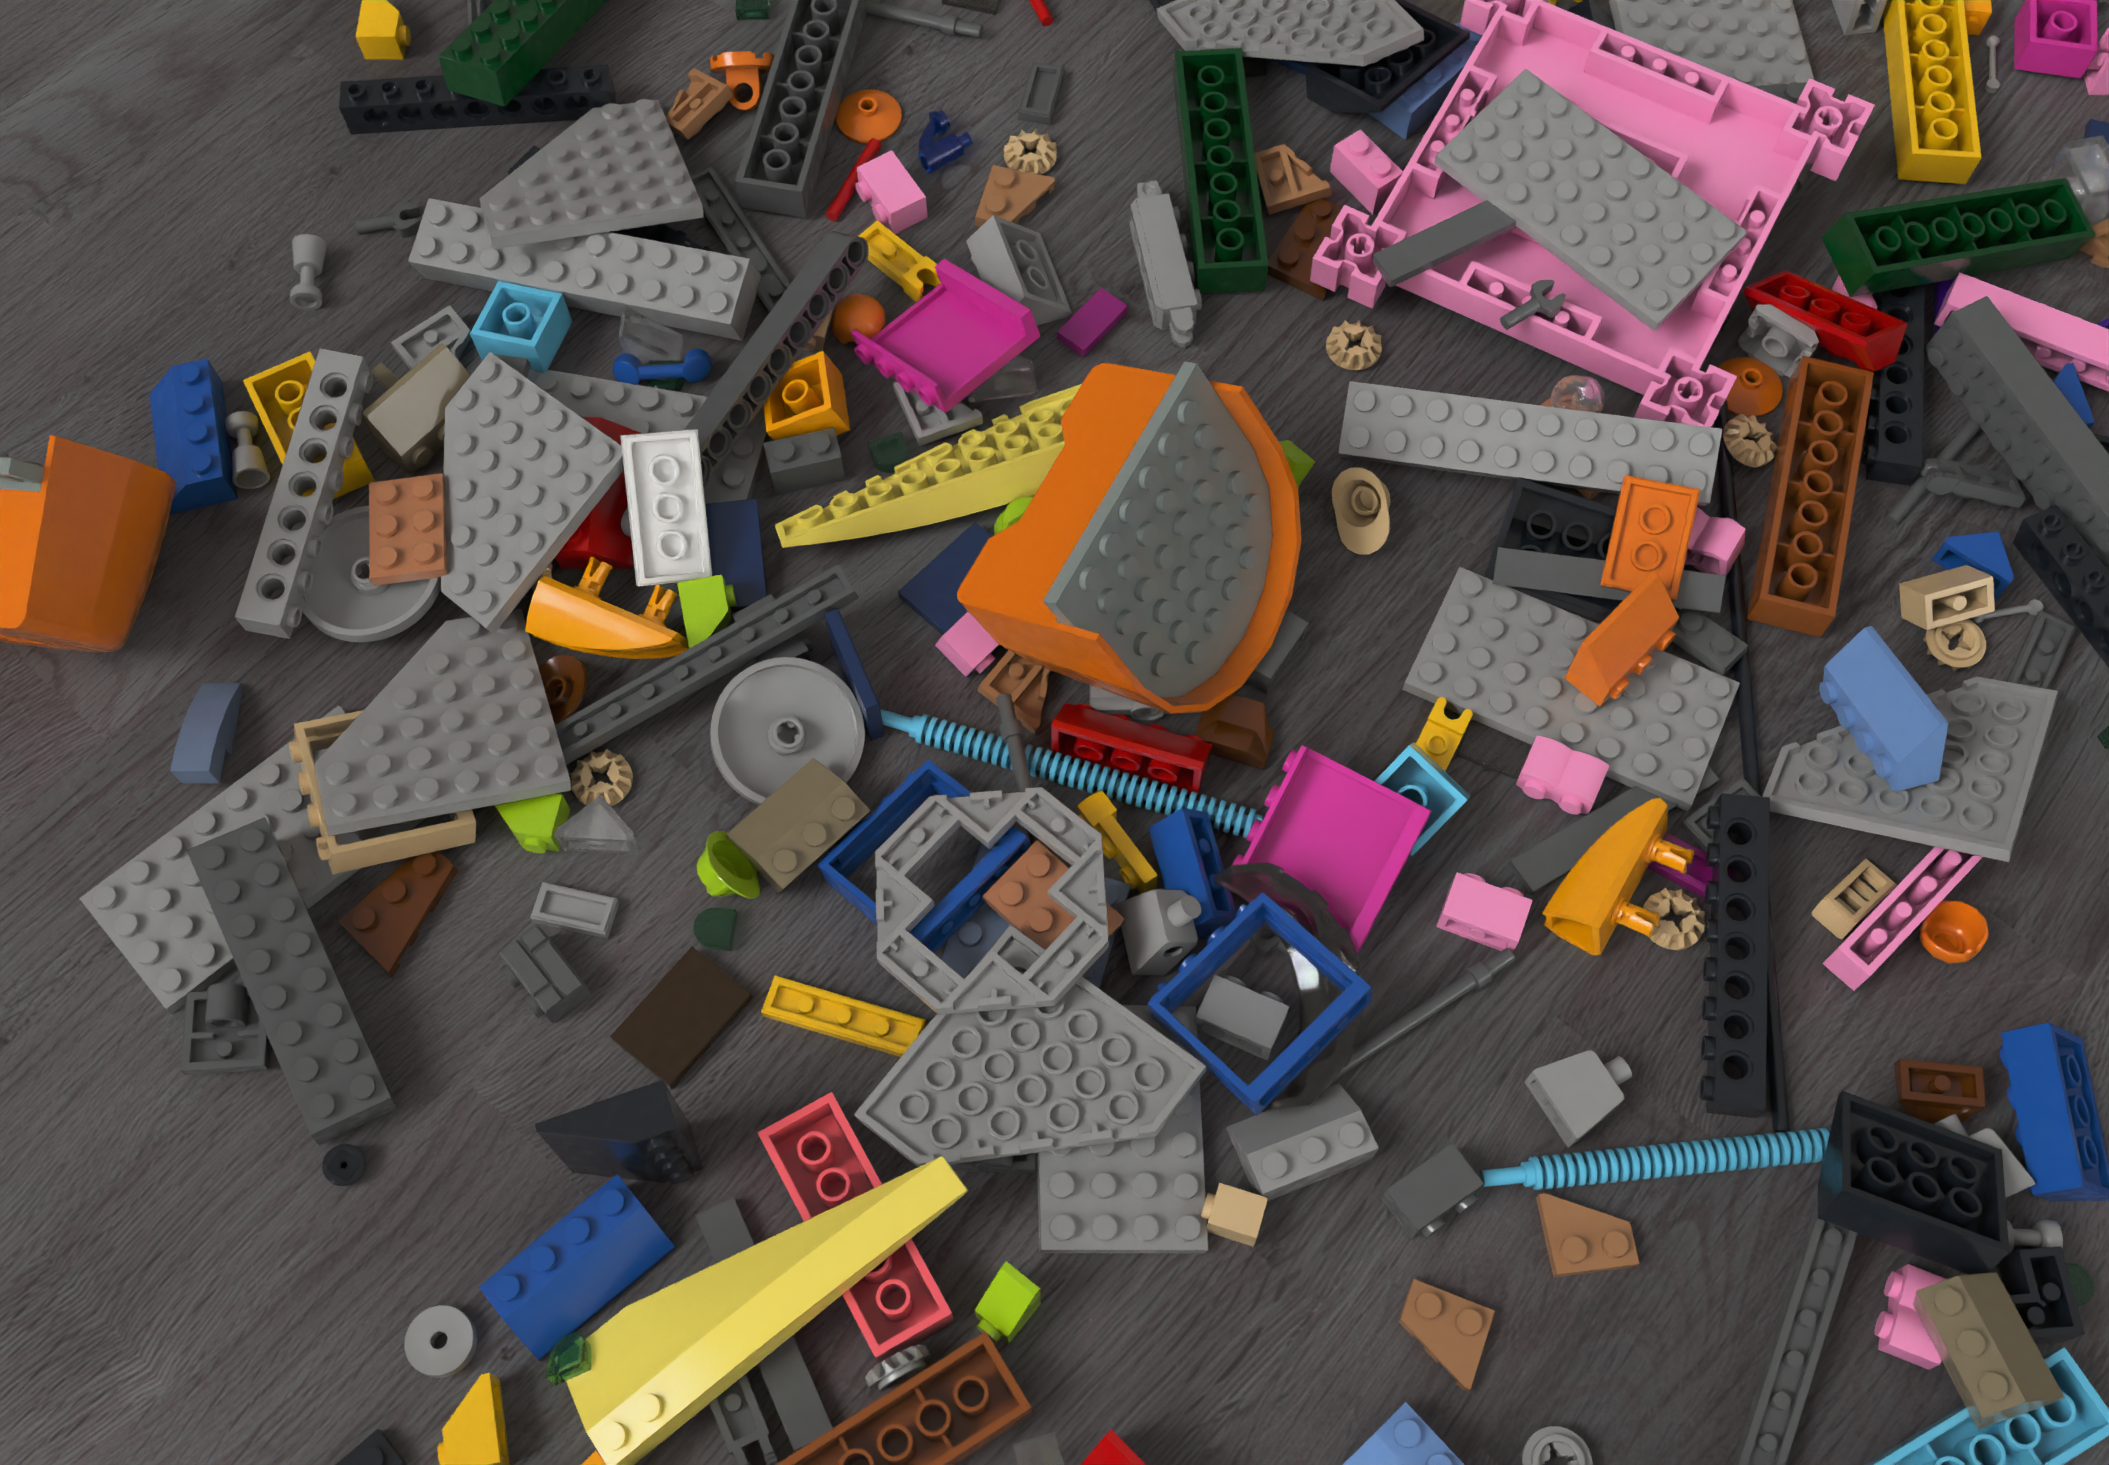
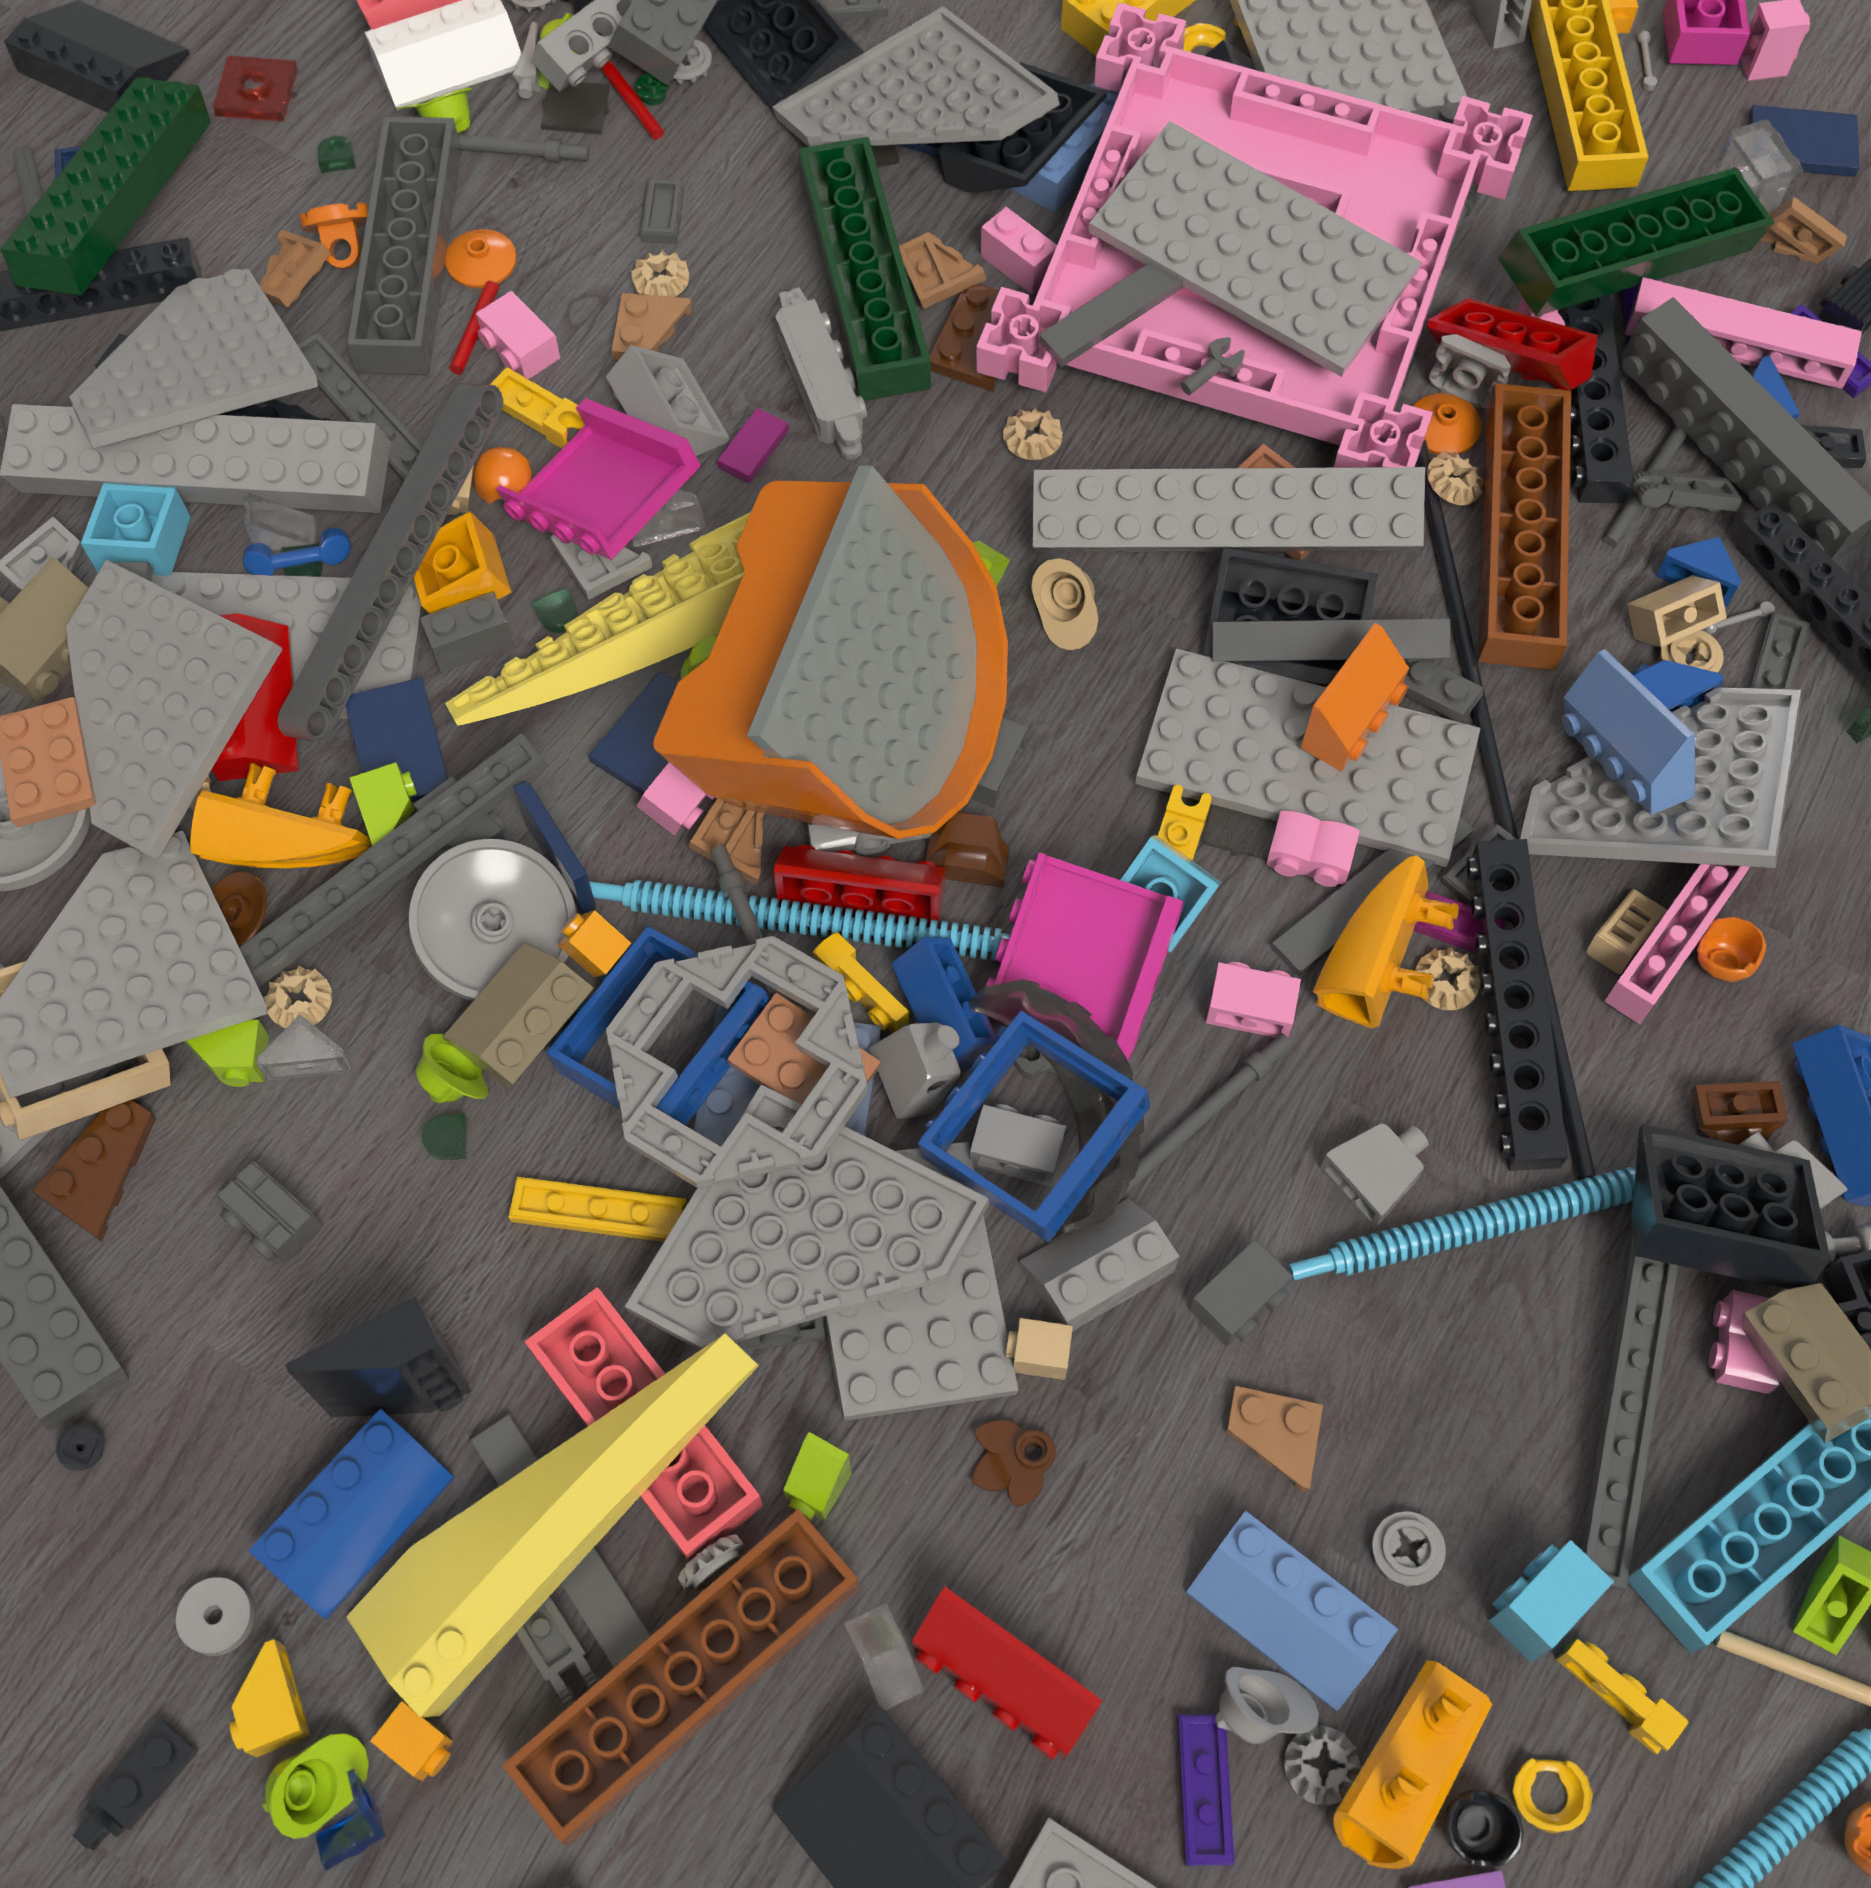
camera: 10 degrees left, 0 degrees up
light grey tile [530,882,620,939] -> none
clear green tile [546,1333,591,1386] -> none
dark brown tile [610,947,753,1089] -> none
white tile [620,429,712,586] -> none
clear blue plant [918,110,973,174] -> none
medium nougat wing [1536,1193,1640,1278] -> none
clear head [1550,375,1605,413] -> none
orange tile [1600,475,1701,601] -> none
bright pink brick [1684,508,1746,576] -> none
none -> light orange brick [557,910,631,977]
none -> reddish brown plate [972,1420,1056,1507]
none -> blue slope [1631,660,1724,712]

